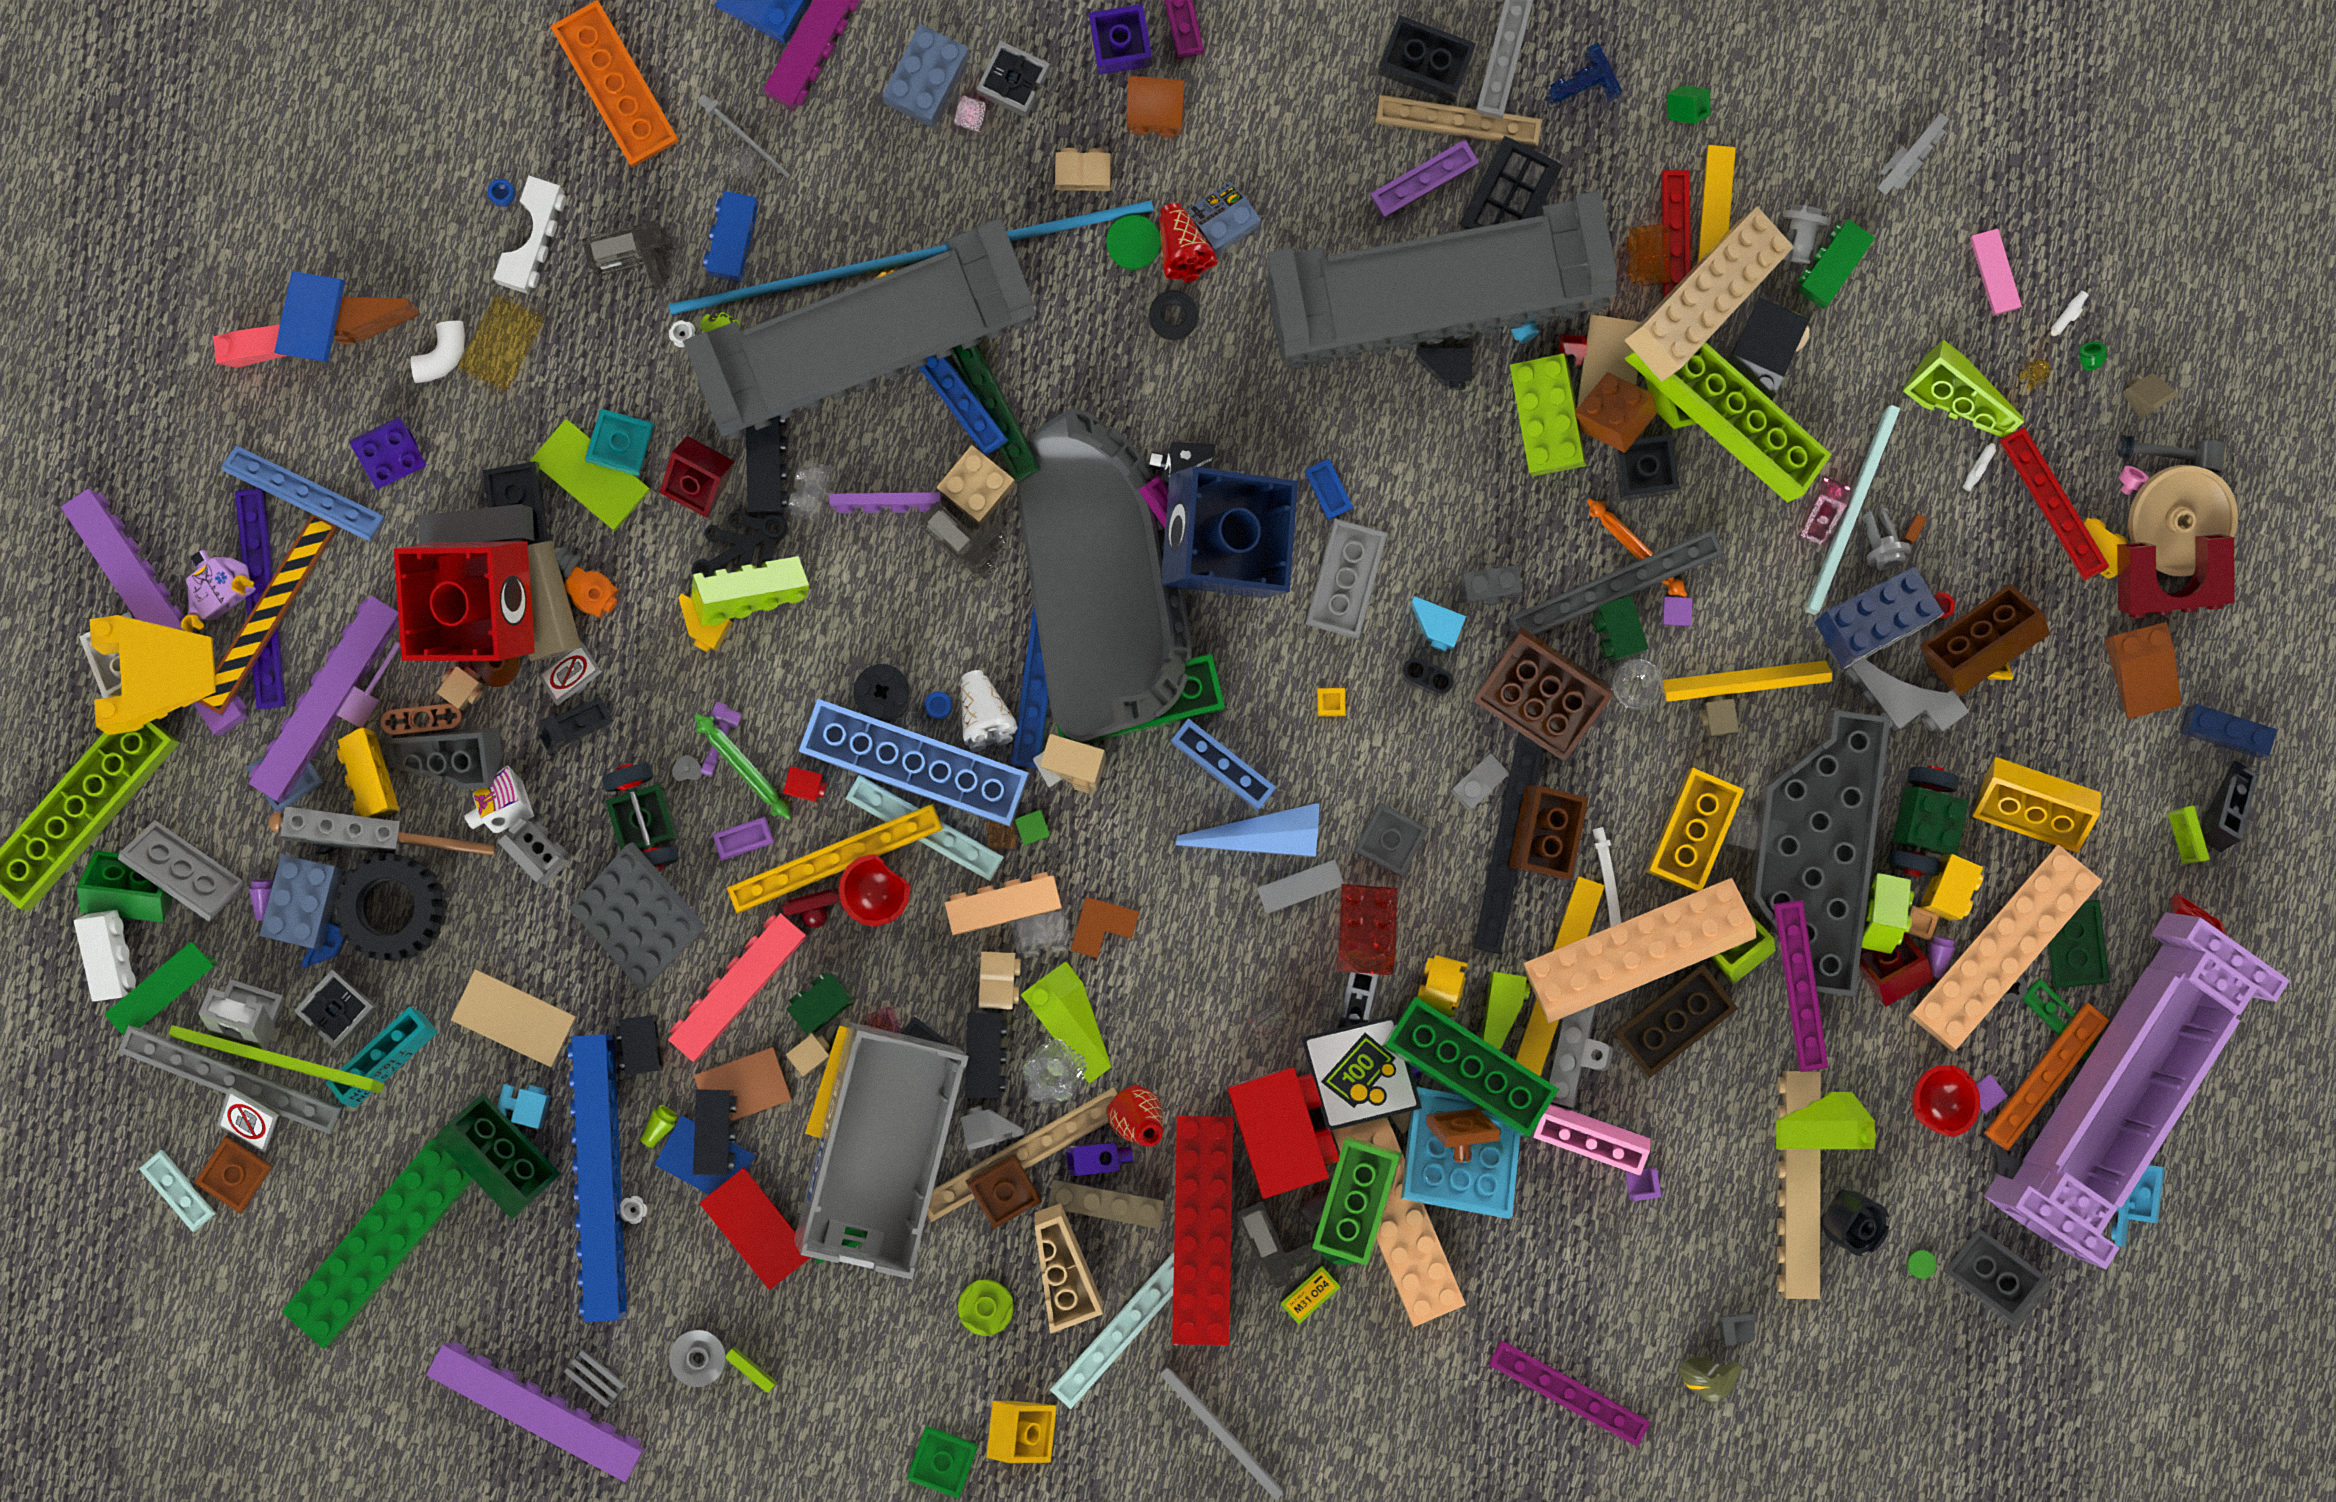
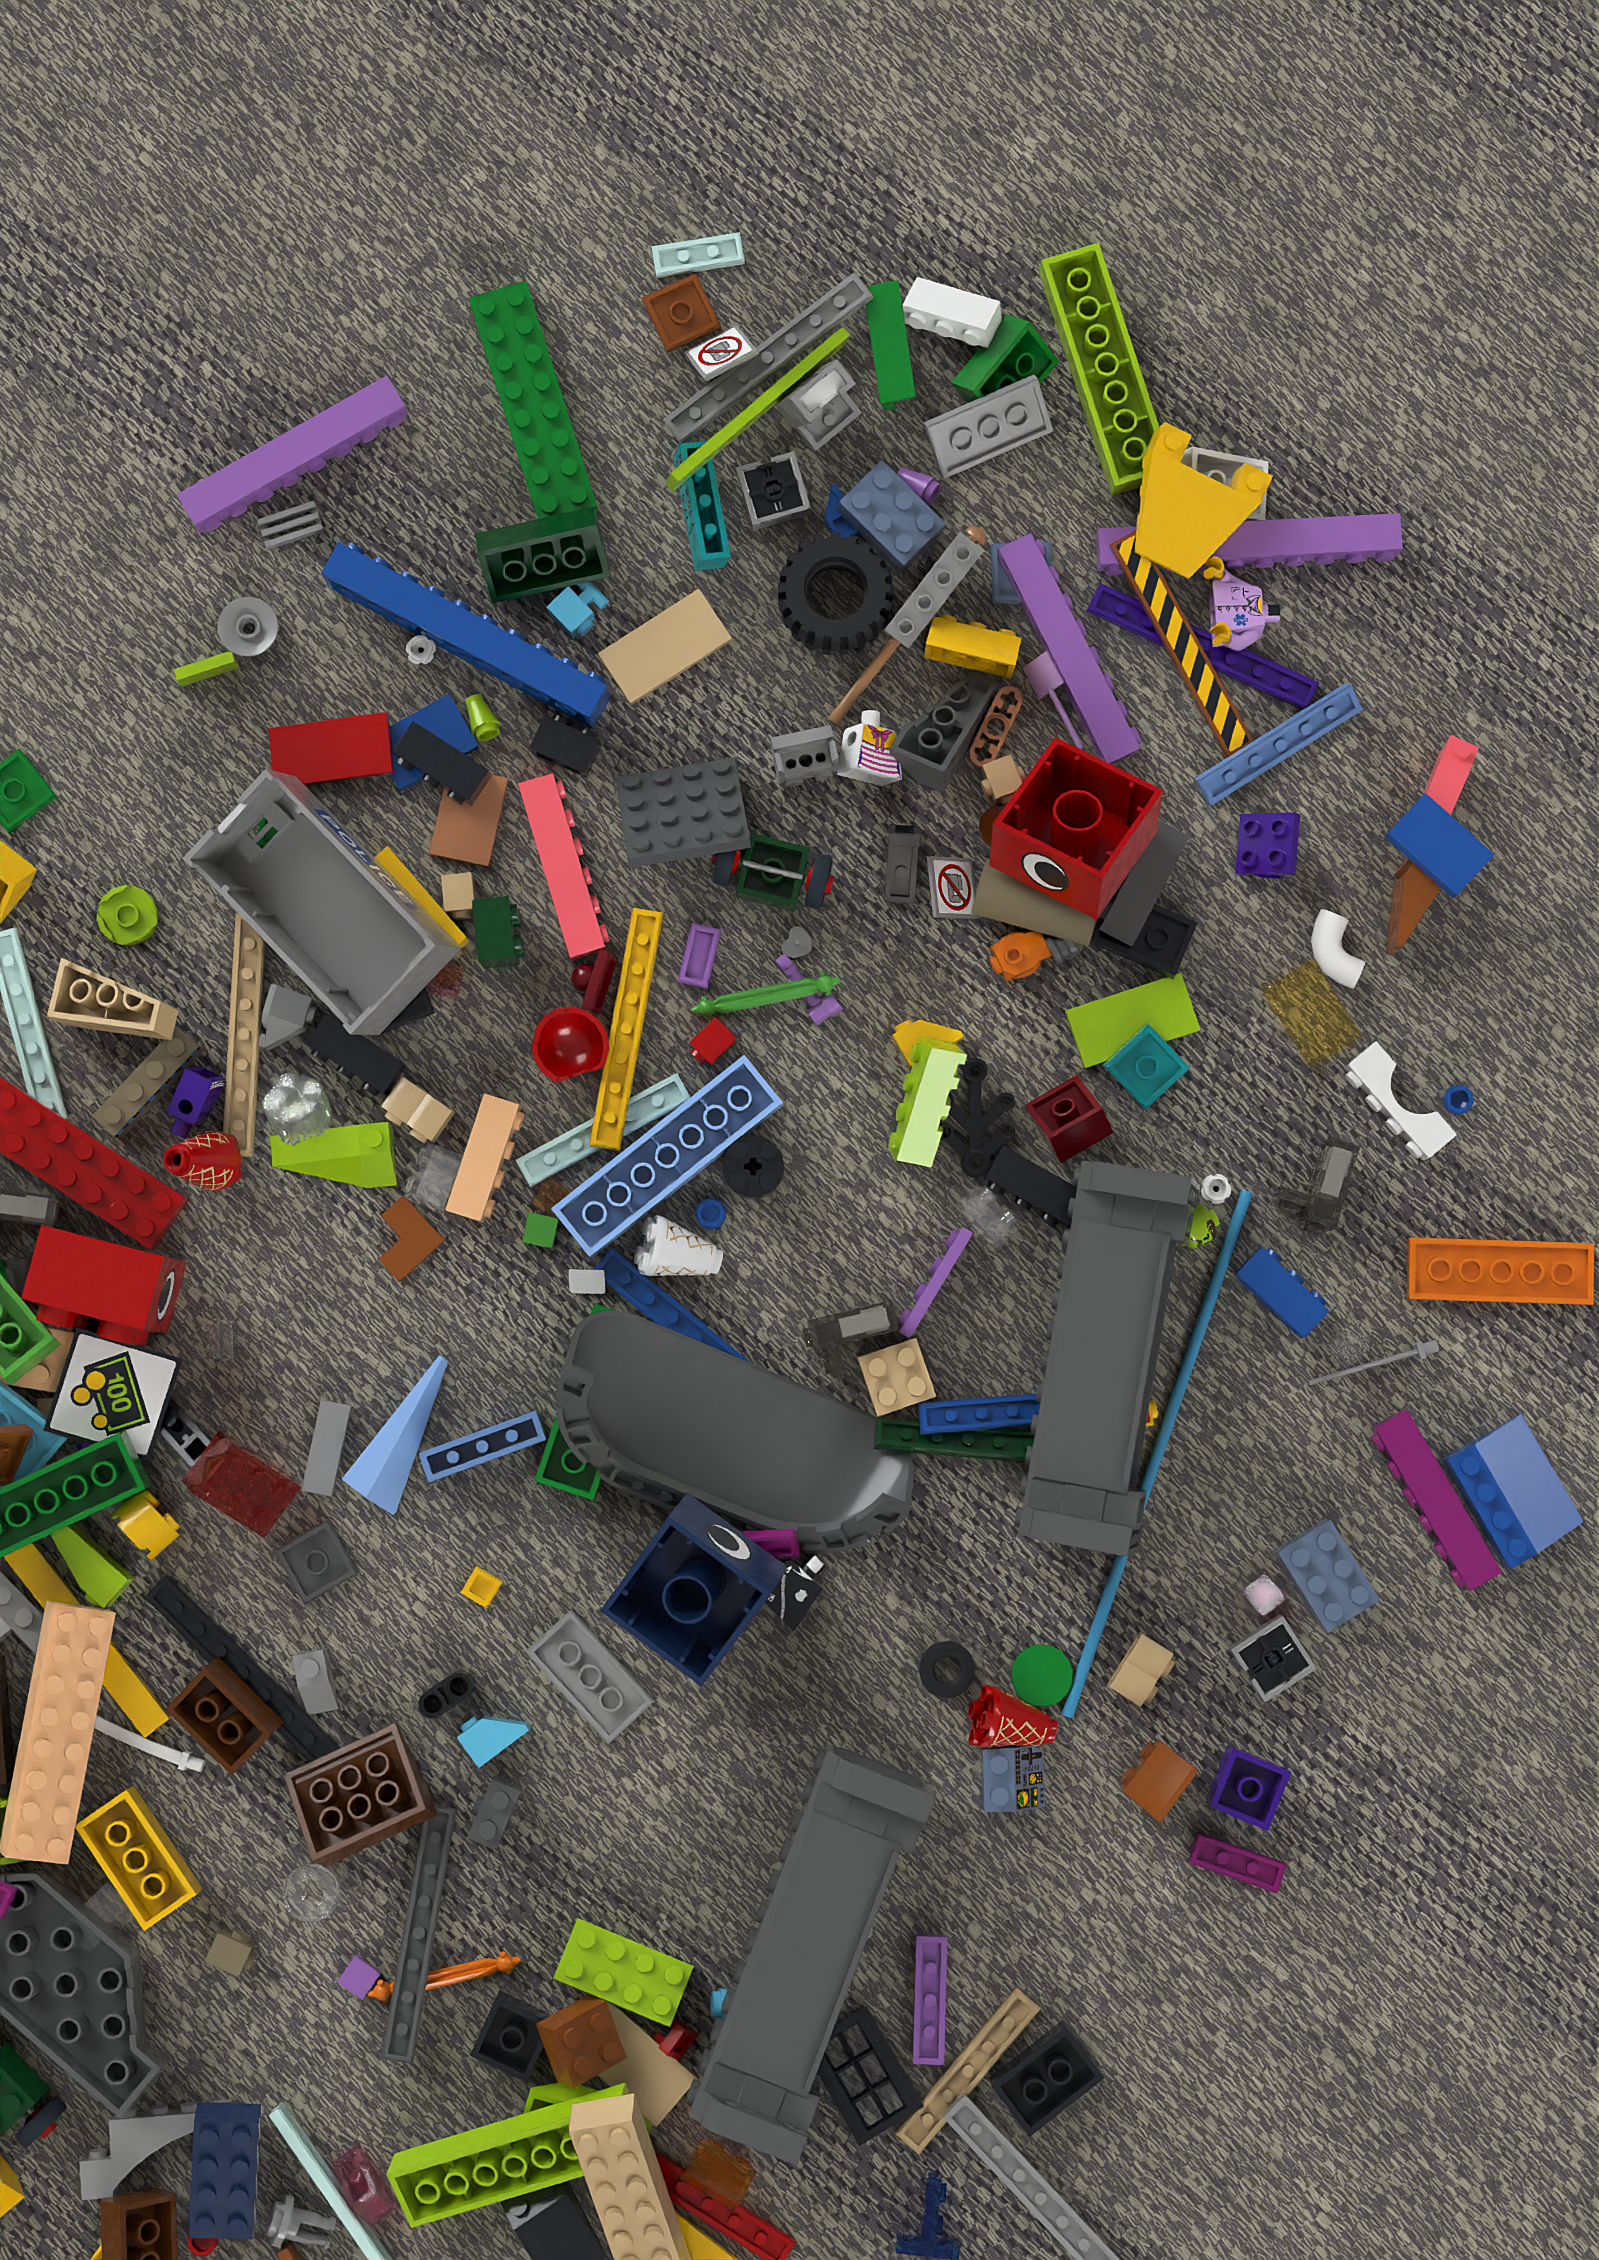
camera: 120 degrees right, 0 degrees up
reddish brown tile [965,1153,1042,1229] -> none
tan wedge [1040,734,1107,794] -> none
blue tile [1304,459,1353,521] -> none
black slope [1415,348,1472,390] -> none
dark green brick [1591,595,1649,664] -> none
yellow tile [1661,660,1832,702] -> none

